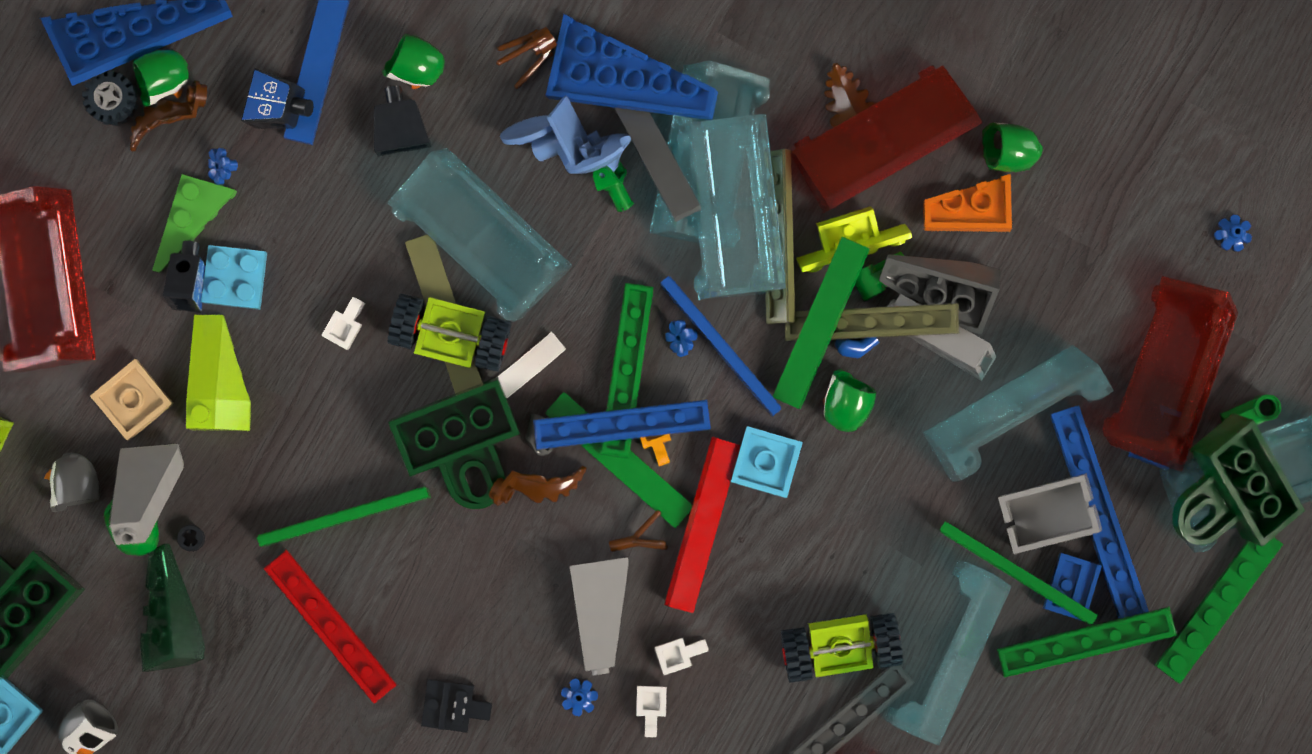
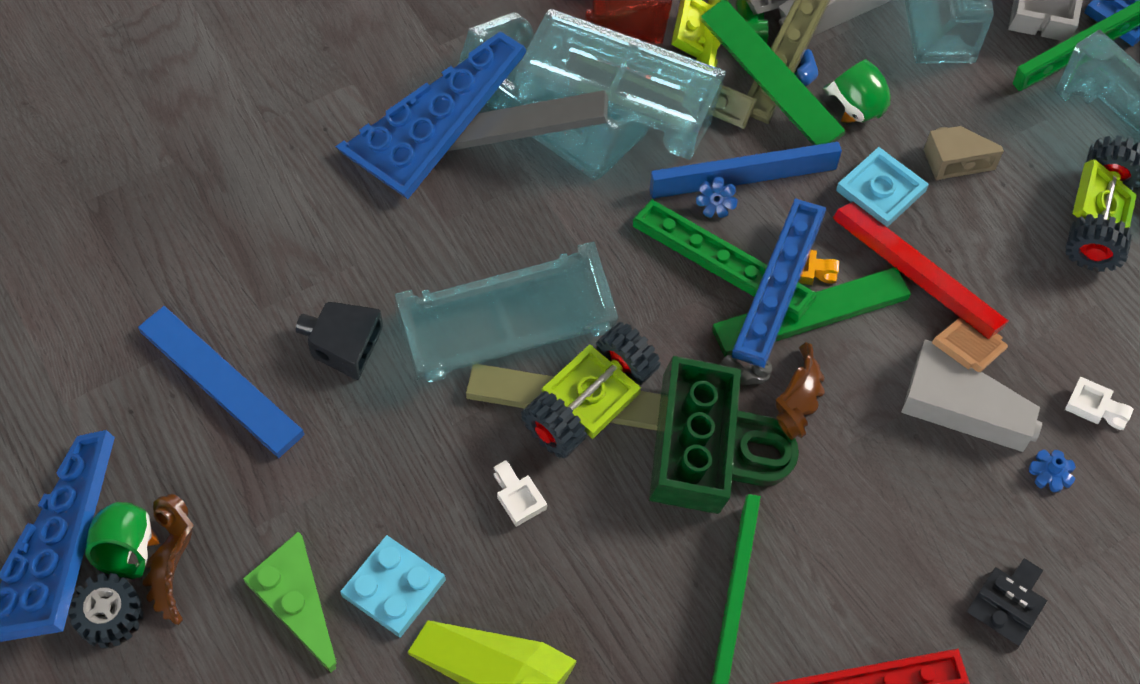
camera: 60 degrees left, 25 degrees down
black torso [163,241,206,313] -> none
blue plant [208,148,238,185] -> none
torso [241,68,314,129] -> none
green piece [382,34,445,89] -> none
reddish brown plant [496,27,557,89] -> none
white sticker [497,331,566,398] -> none
medium blue piece [500,96,634,212] -> none
reddish brown plant [609,510,668,552] -> none
white plate [655,638,709,675] -> none
none -> dark tan slope [924,126,1004,180]
none -> medium nougat window [932,318,1008,372]

